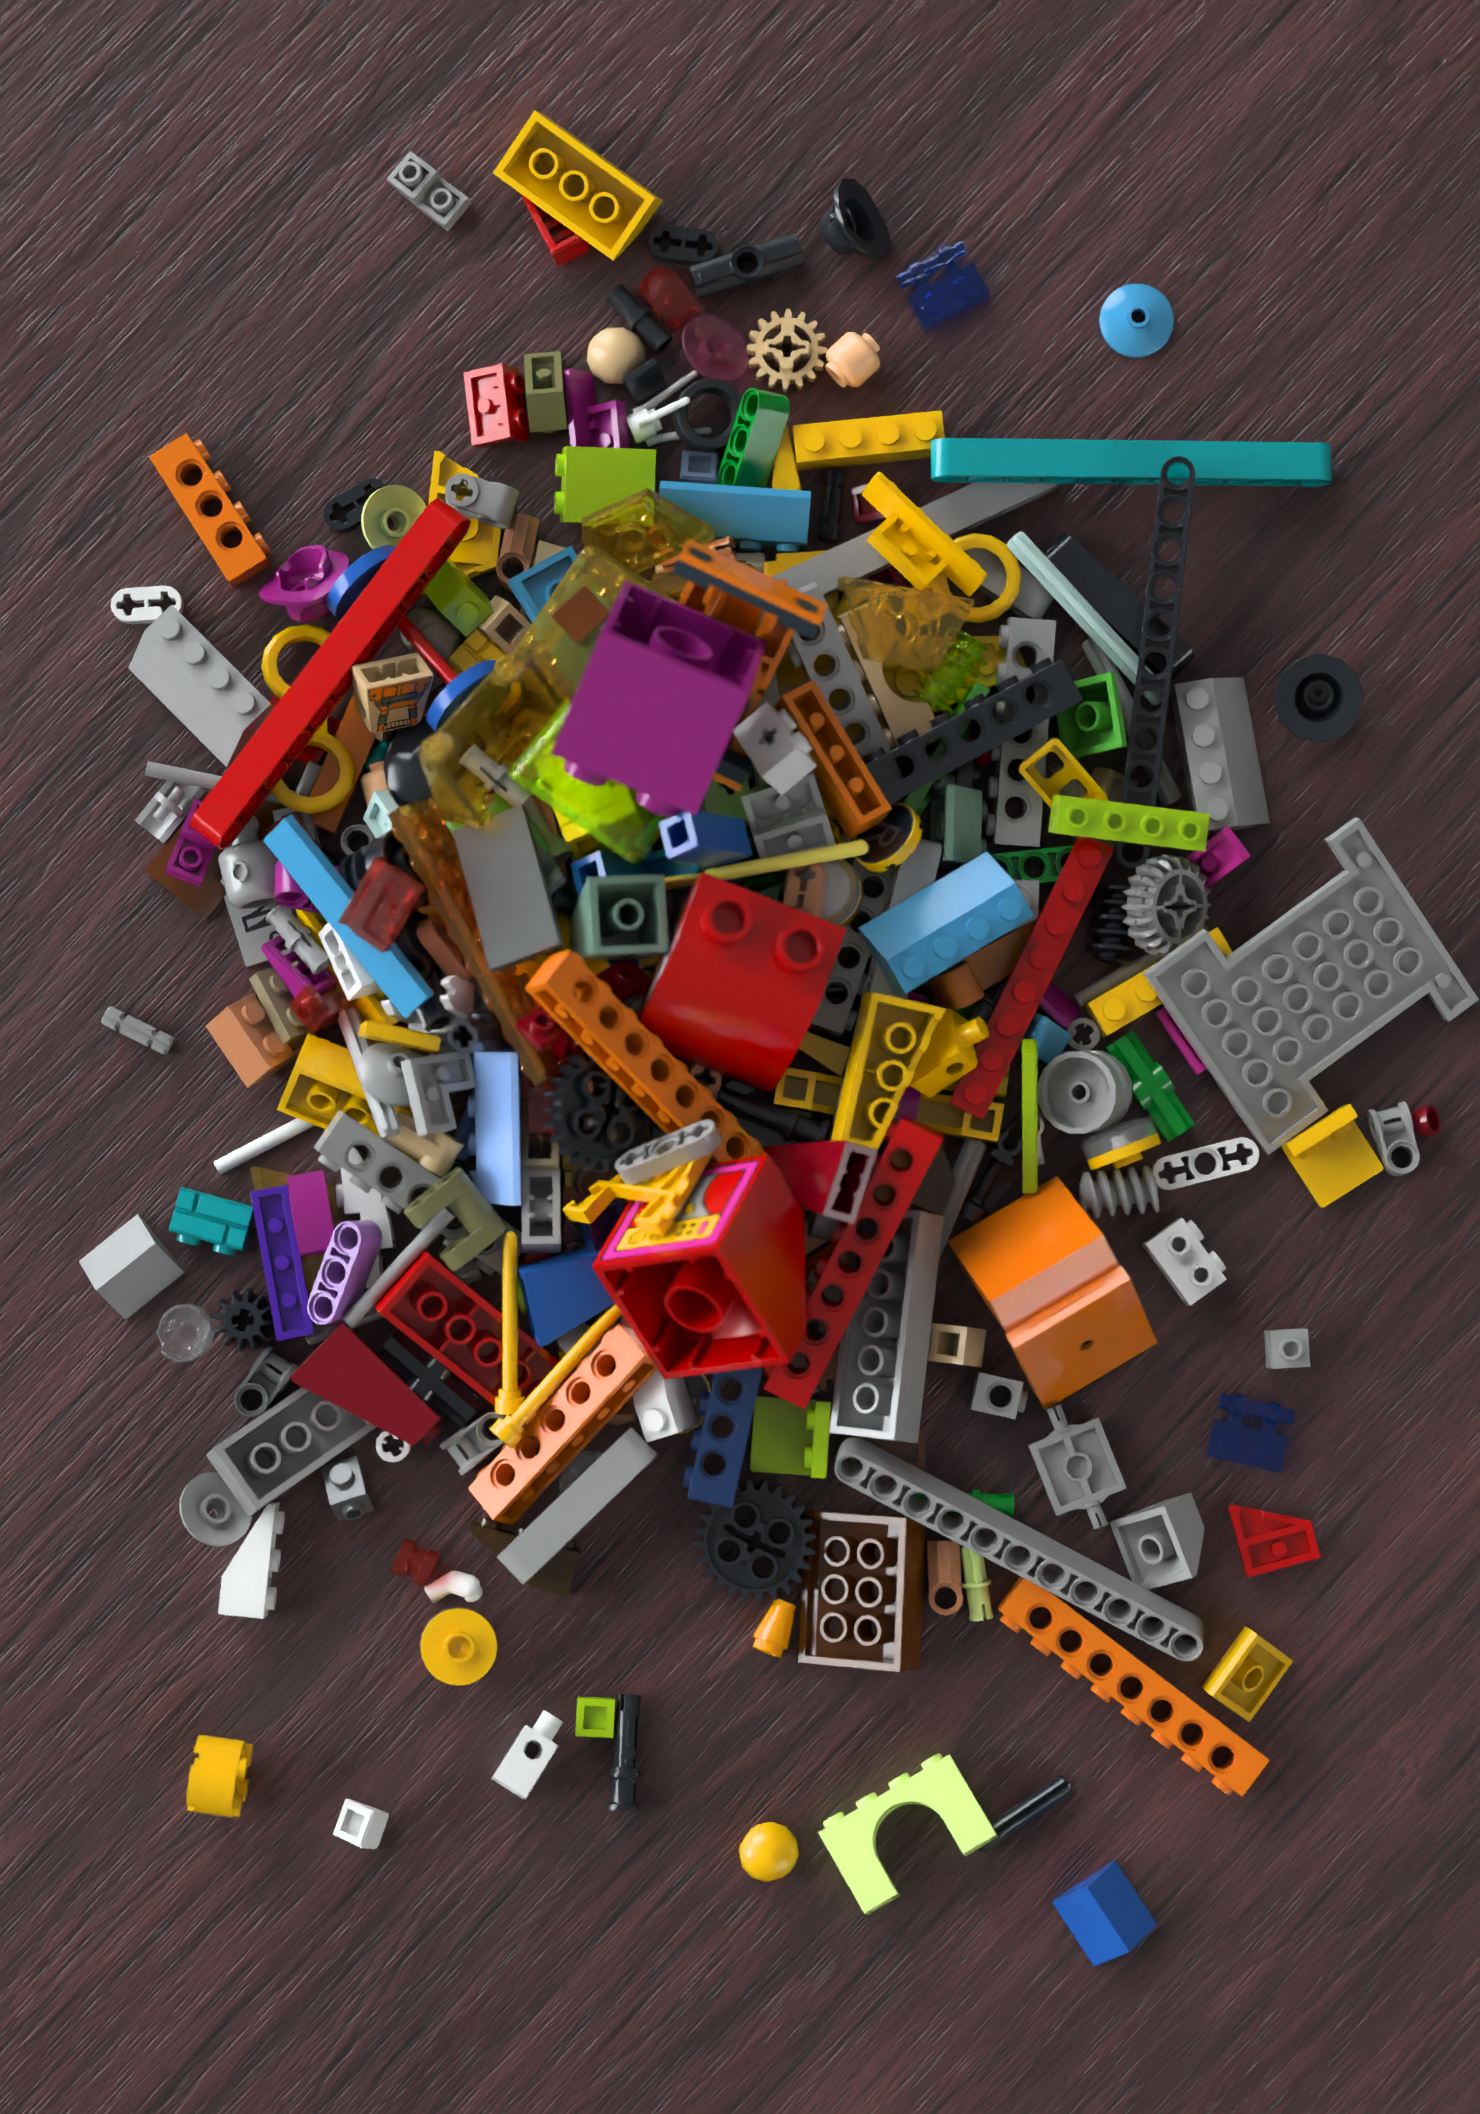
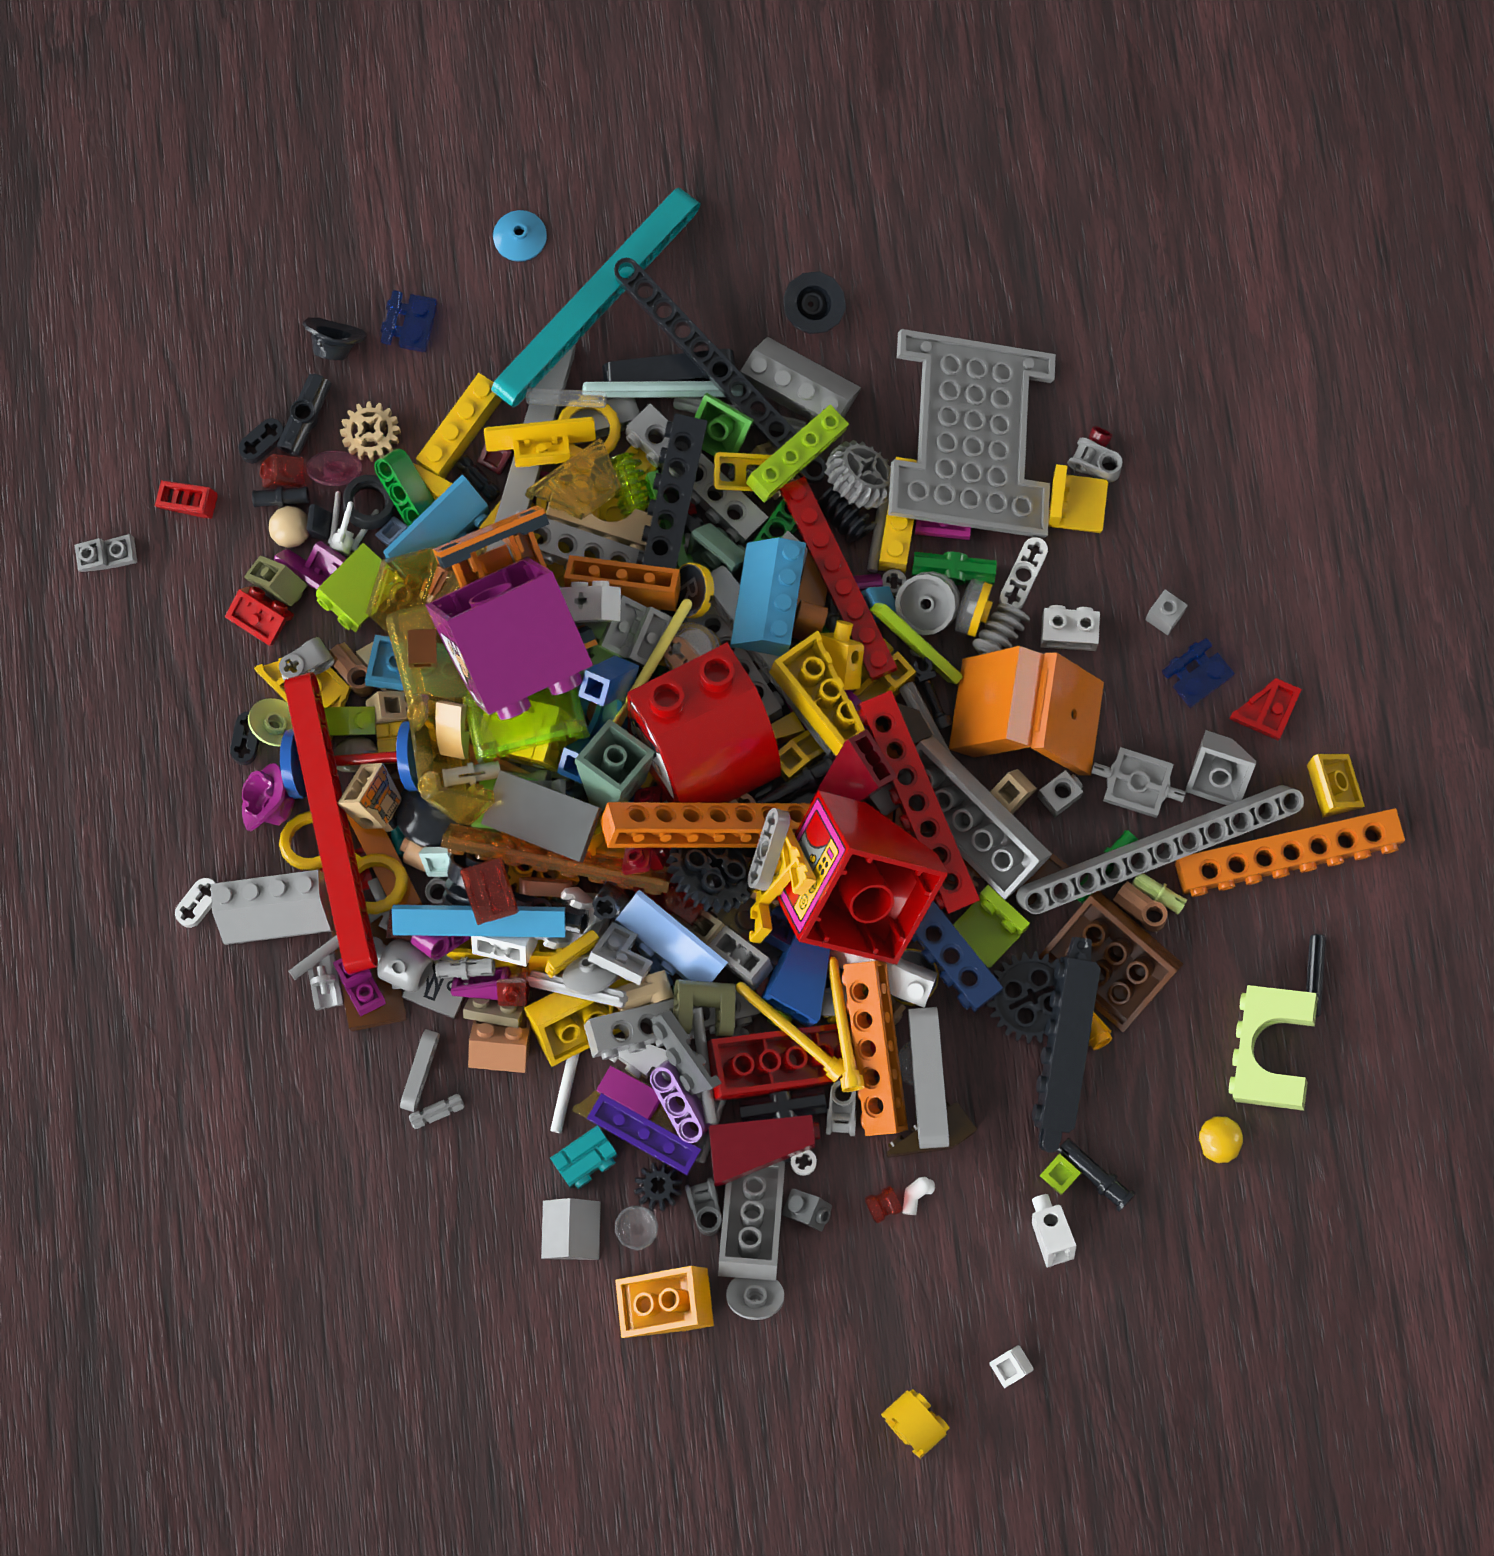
camera: 45 degrees left, 10 degrees down
orange brick [149,433,271,588] -> none
white slope [218,1501,285,1619] -> none
yellow piece [420,1607,497,1685] -> none
yellow slope [493,110,663,261] -> none
light nougat head [825,332,880,388] -> none
blue slope [1052,1859,1157,1966] -> none
dark pink slope [1185,826,1251,888] -> none
none -> light grey beam [400,1029,440,1112]
none -> tan slope [435,700,470,760]
none -> clear axle [526,388,607,408]
none -> light orange slope [615,1266,714,1338]
none -> dark grey wing [650,1010,721,1095]
none -> black hinge [1032,937,1100,1153]

